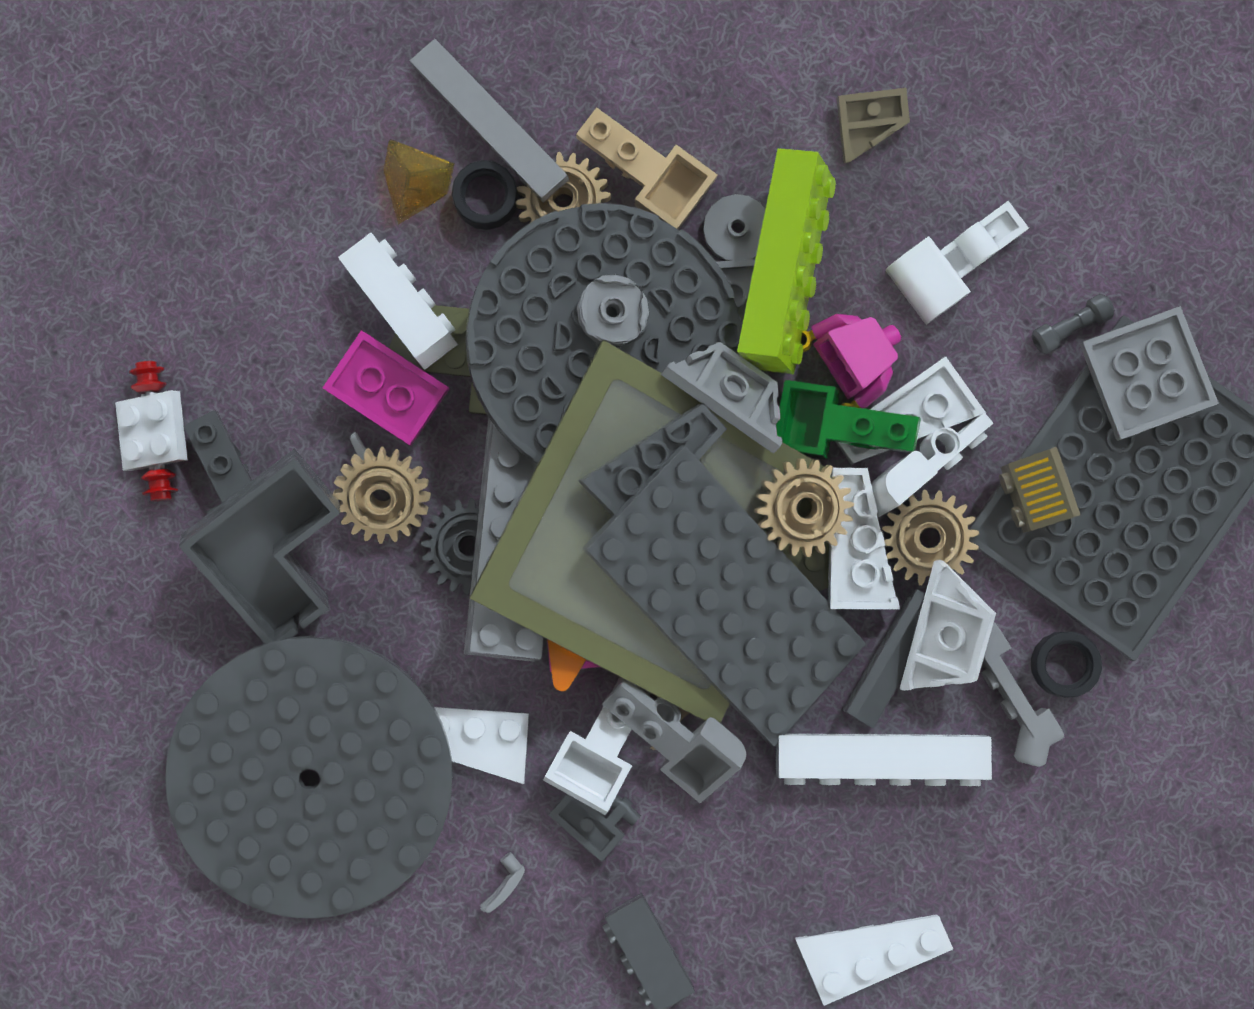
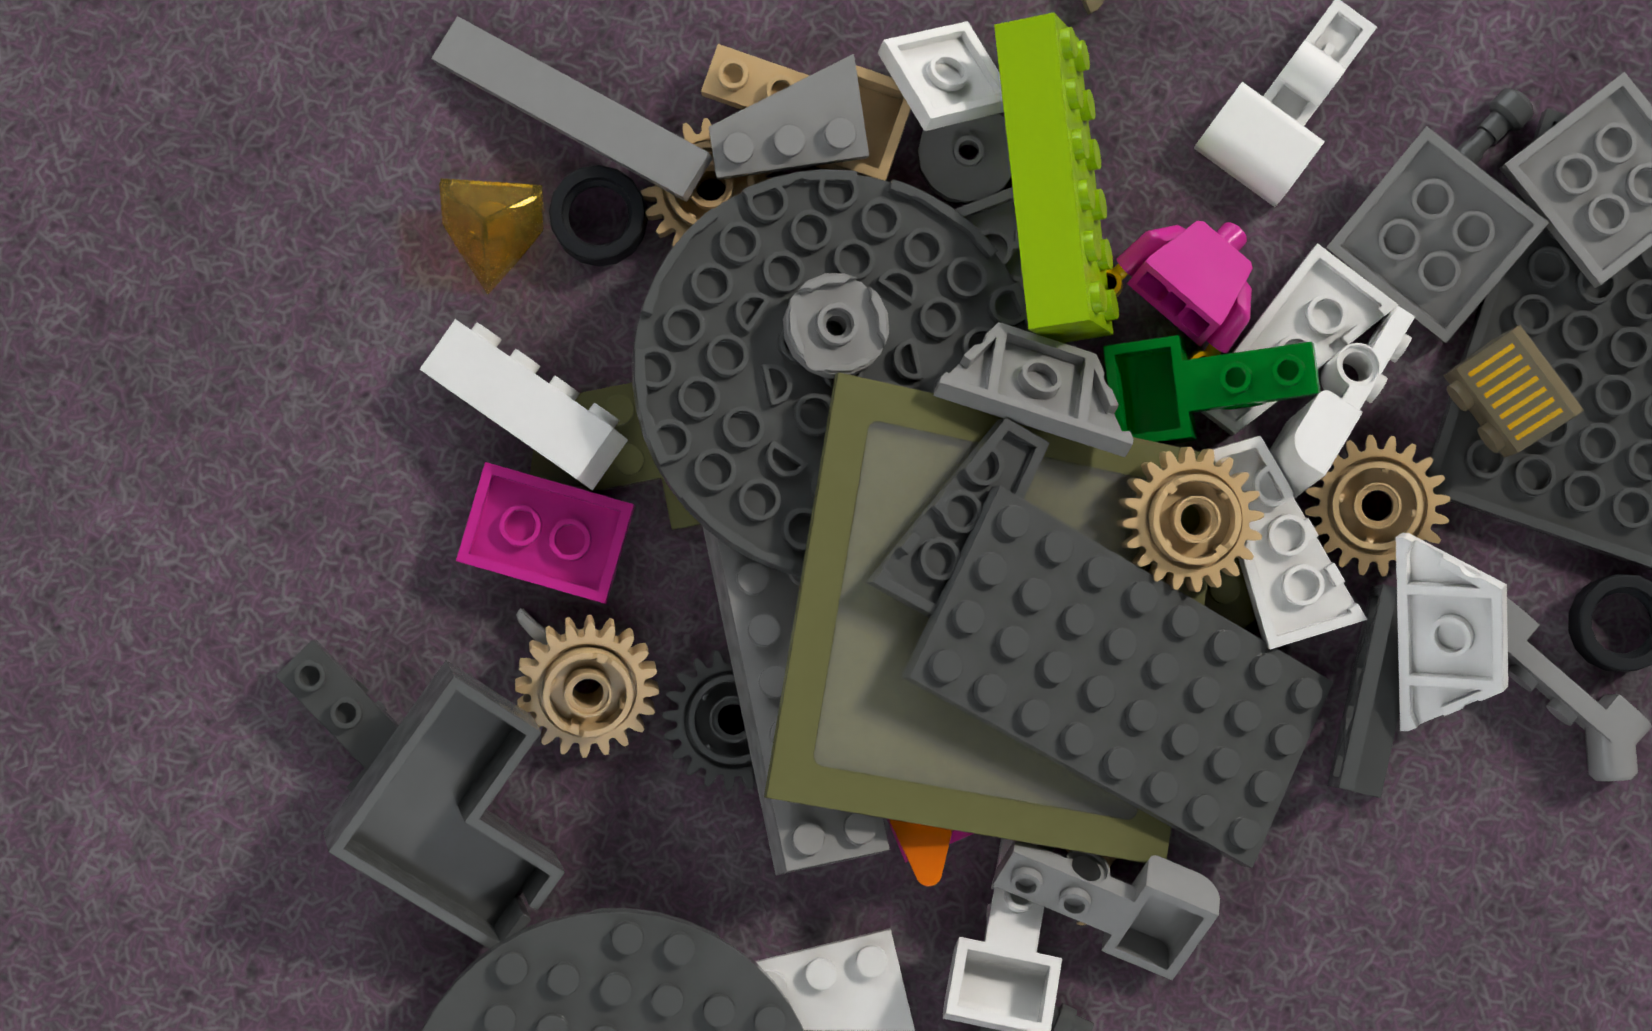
camera: 15 degrees left, 0 degrees up
white plate [115,361,188,501] -> none
white brick [776,734,992,786] -> none
none -> light grey wing [709,54,869,180]
none -> white plate [878,21,1004,131]
none -> light grey plate [1326,126,1549,343]

